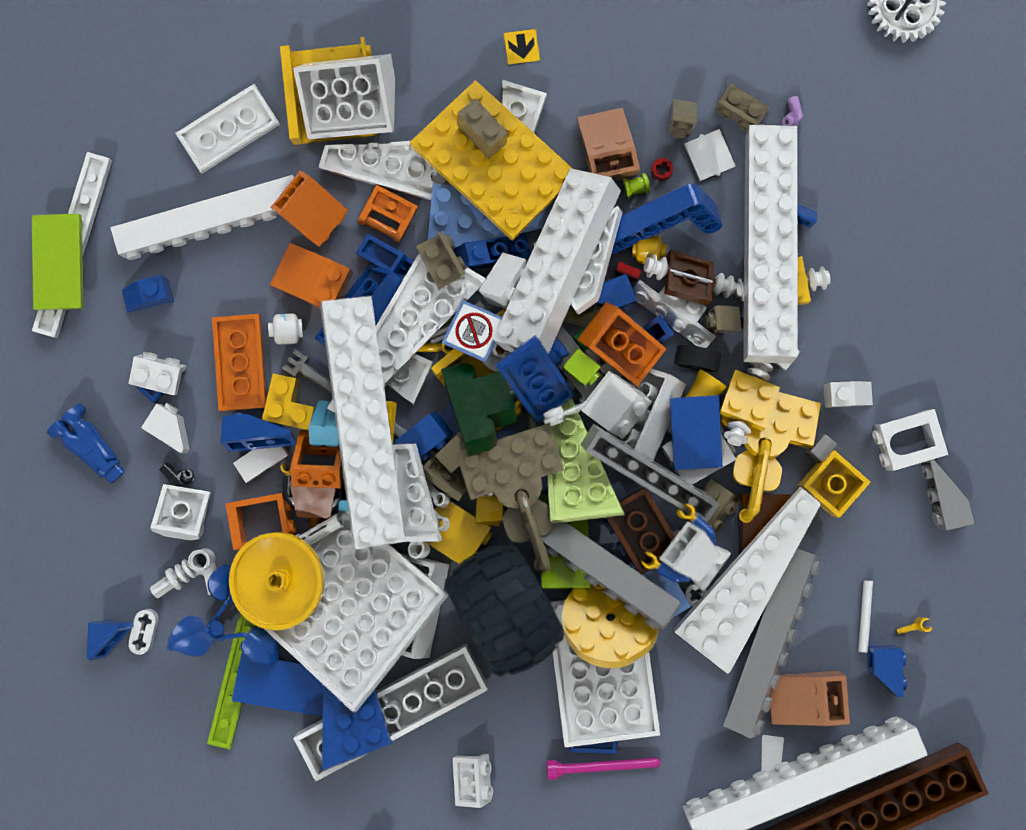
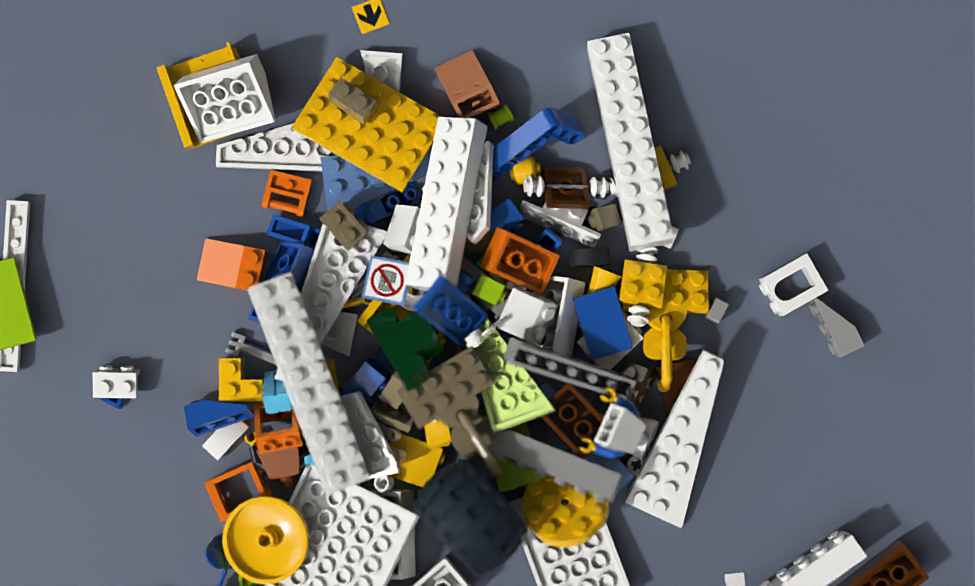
camera: 20 degrees left, 0 degrees up
blue piece [46,403,125,484] -> none
white brick [110,175,294,260] -> none
blue slope [122,275,174,313] -> none
white slope [141,403,190,453] -> none
white slope [150,484,211,541] -> none
white piece [150,548,217,598] -> none
black arm [159,462,194,486] -> none
white tile [175,84,280,174] -> none
orange plate [212,314,267,412] -> none
white head [268,313,303,345] -> none
orange brick [270,170,349,247] -> none
white pin [295,513,344,546] -> none
red tile [614,262,641,282] -> none
red bush [651,158,673,181] -> none
dark tan slope [666,99,697,138] -> none
white piece [684,129,735,182] -> none
dark tan bracket [714,83,770,132] -> none
light grey brick [723,549,821,738] -> none
nougat slope [770,671,850,726] -> none
lavender arm [782,96,803,126] -> none
yellow brick [796,450,871,518] -> none
blue slope [797,204,817,227] -> none
white slope [823,381,873,408] -> none
white bar [858,580,873,653] -> none
blue slope [867,645,907,697] -> none
yellow hand [896,617,933,635] -> none

